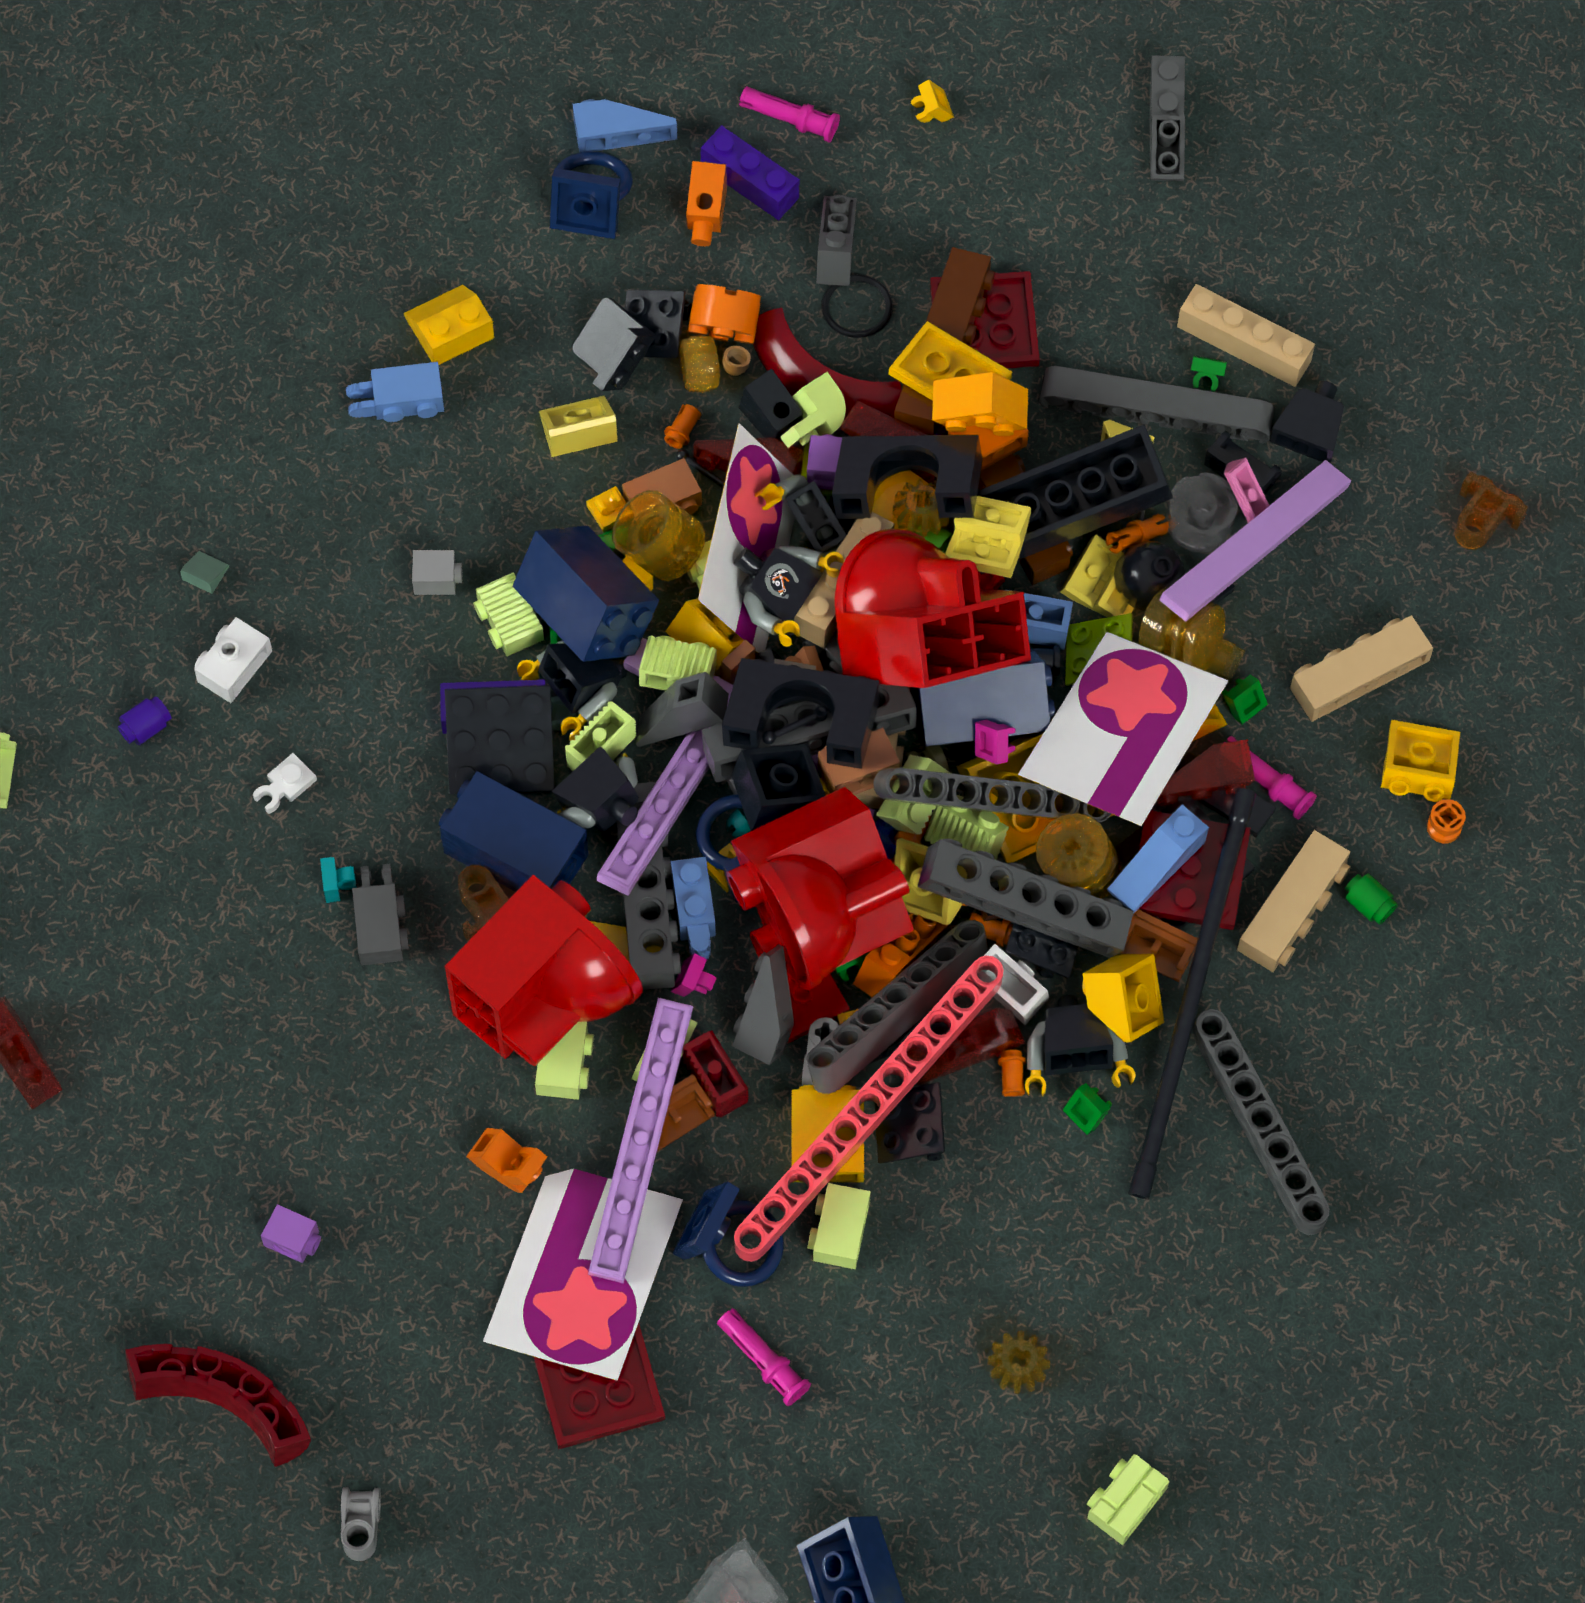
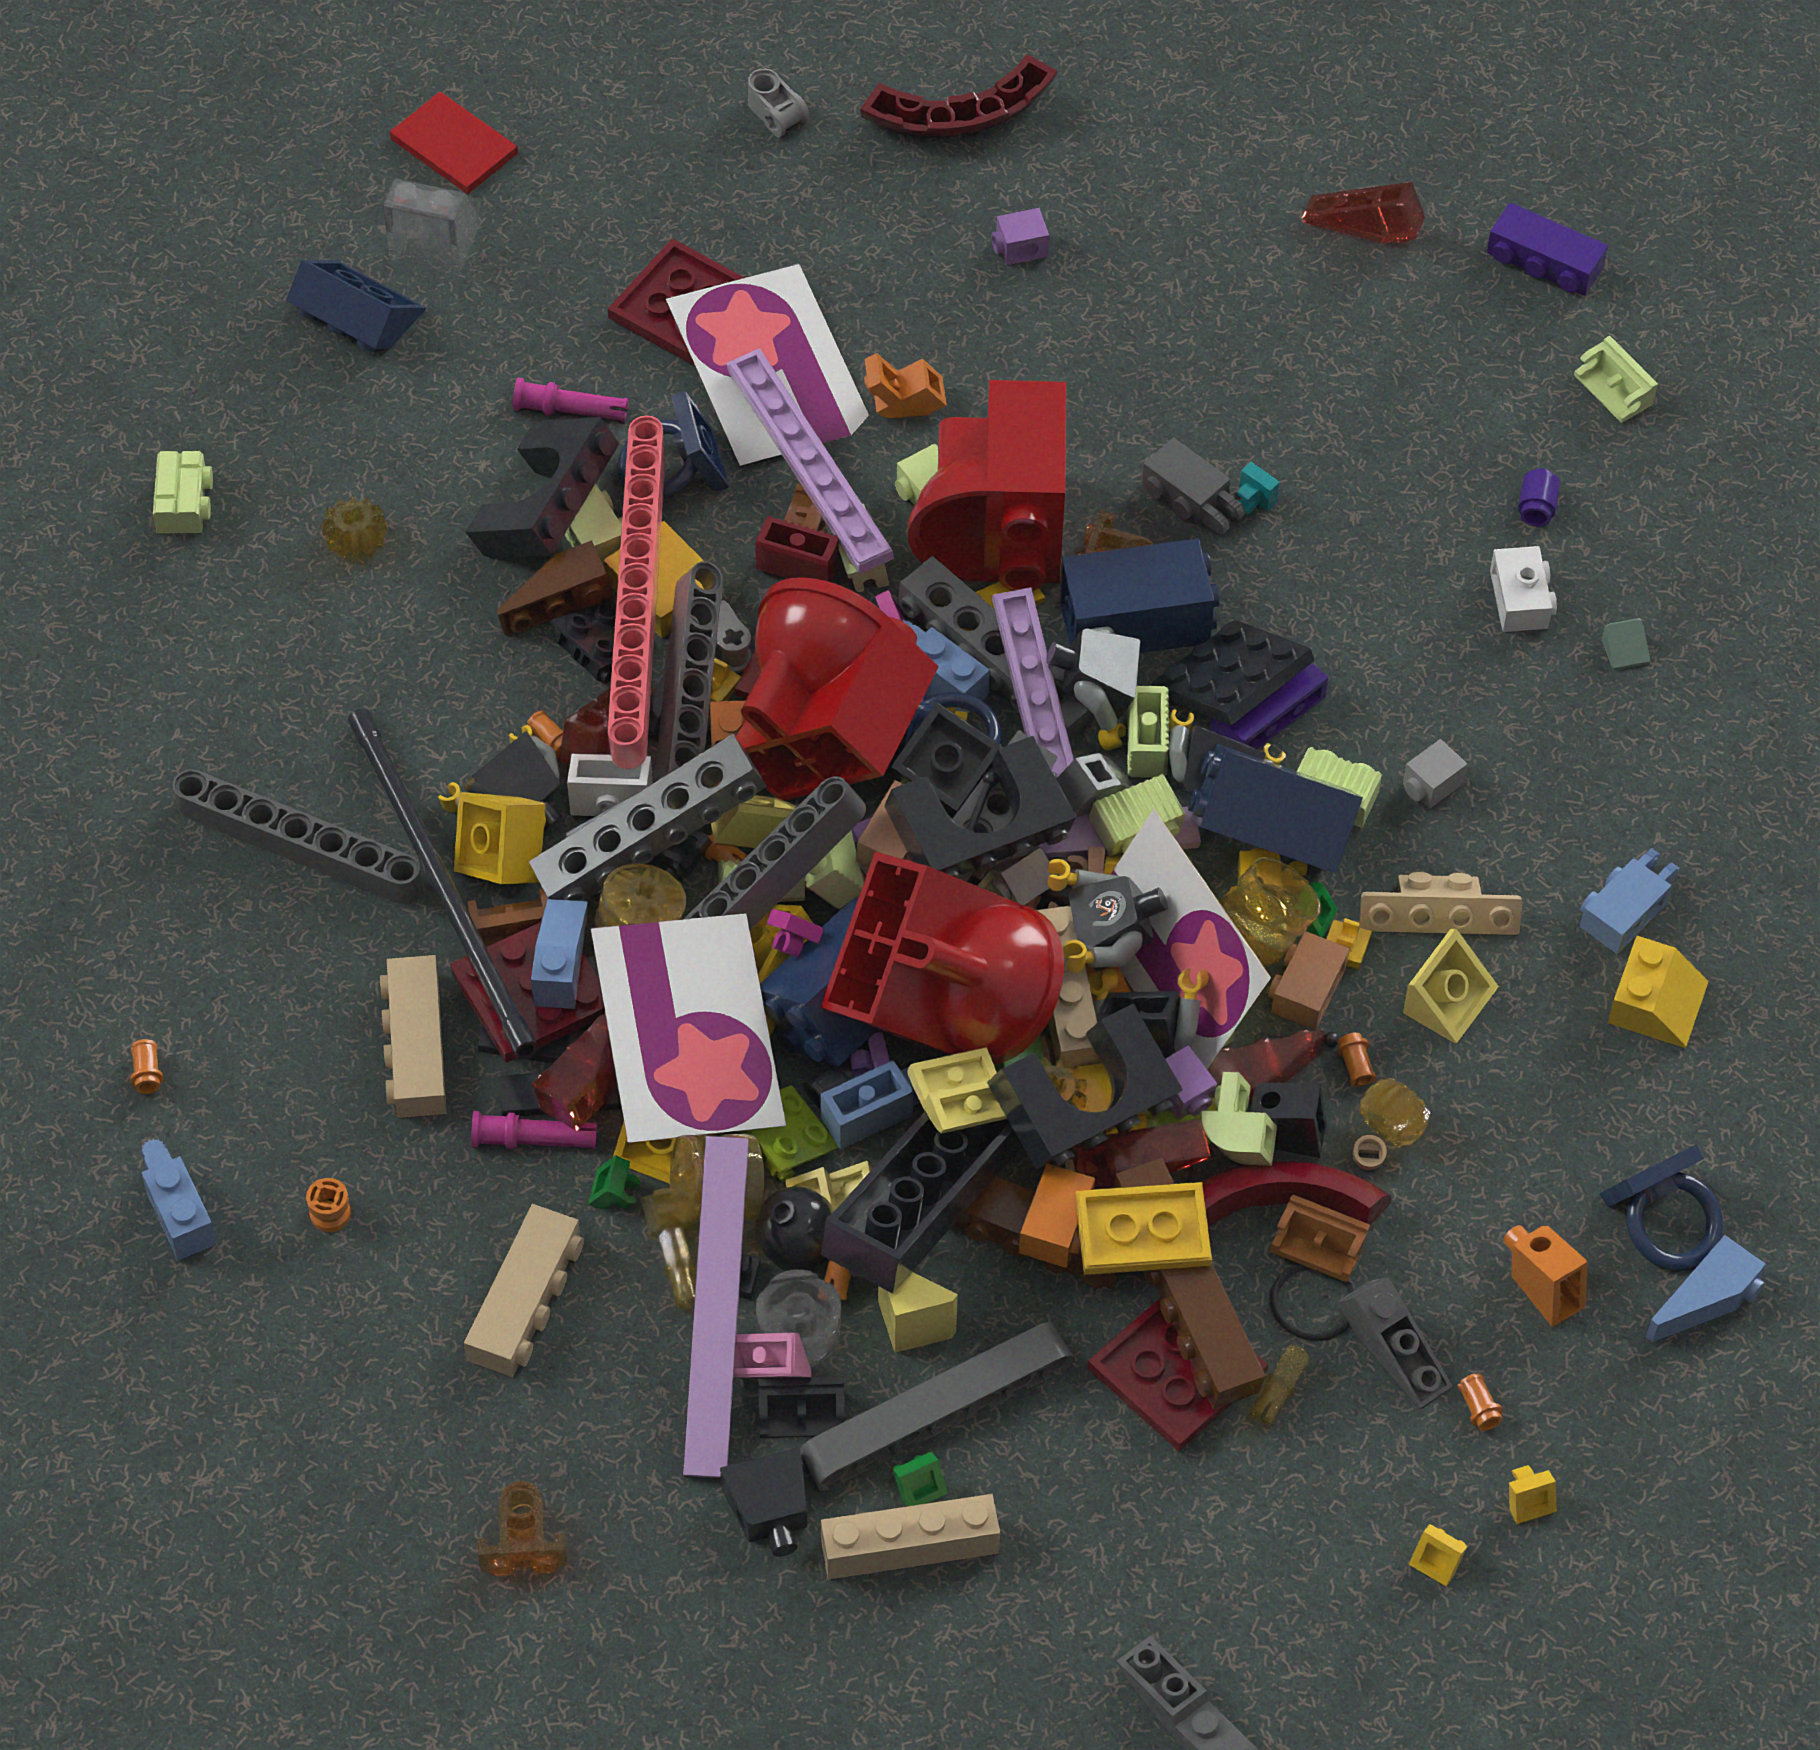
camera: 140 degrees right, 10 degrees down
white plate [253,753,317,814] -> none
bracket [573,298,656,391] -> none
black hinge [625,290,692,358] -> none
orange brick [687,284,761,344] -> none
dark purple brick [701,125,800,221] -> none
dark pink pin [739,86,840,142] -> none
light orange brick [932,372,1028,436] -> none
green tile [1063,1083,1112,1135] -> none
green brick [1345,873,1398,925] -> none
yellow plate [1381,720,1460,802] -> none
none -> orange pin [130,1039,163,1094]
none -> medium blue hinge [141,1138,217,1260]
none -> black arch [465,417,620,558]
none -> reddish brown slope [496,540,613,636]
none -> clear yellow axle [660,1227,697,1309]
none -> clear yellow axle [1249,1345,1309,1426]
none -> dark orange hinge [1270,1195,1370,1283]
none -> tan bracket [1359,872,1522,935]
none -> orange pin [1457,1374,1503,1431]
none -> yellow tile [1509,1465,1557,1524]

